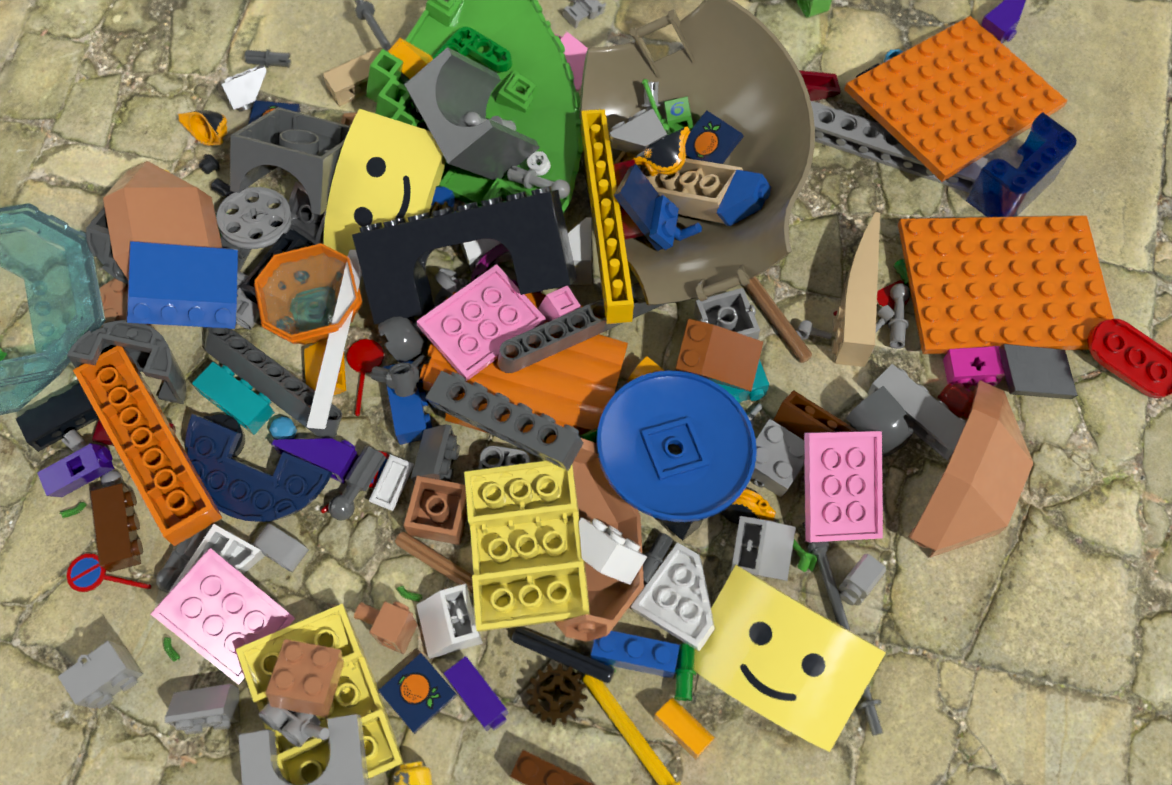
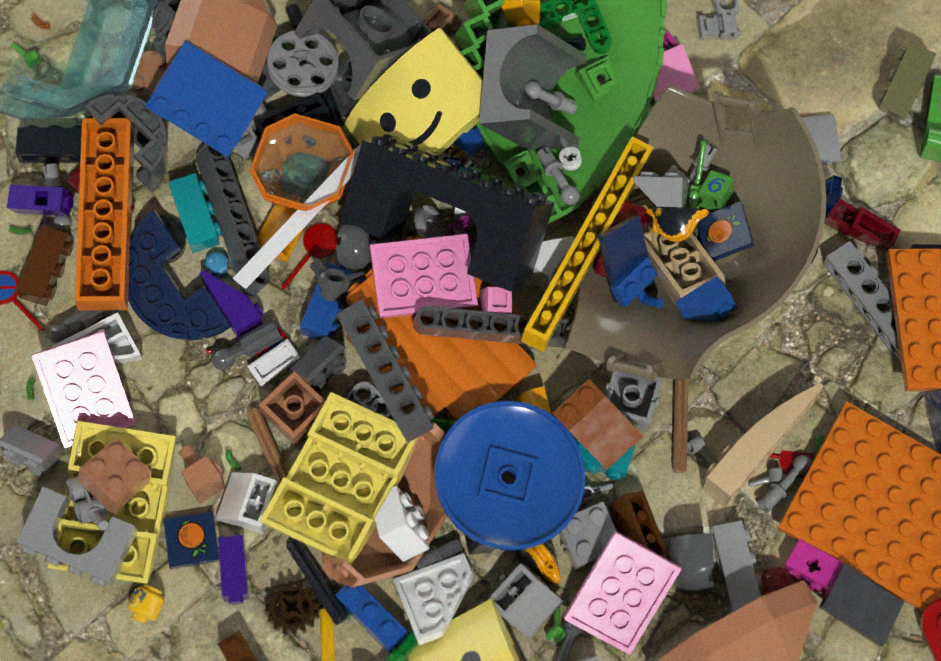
camera: 30 degrees right, 5 degrees up
light grey beam [252,523,309,573] -> none

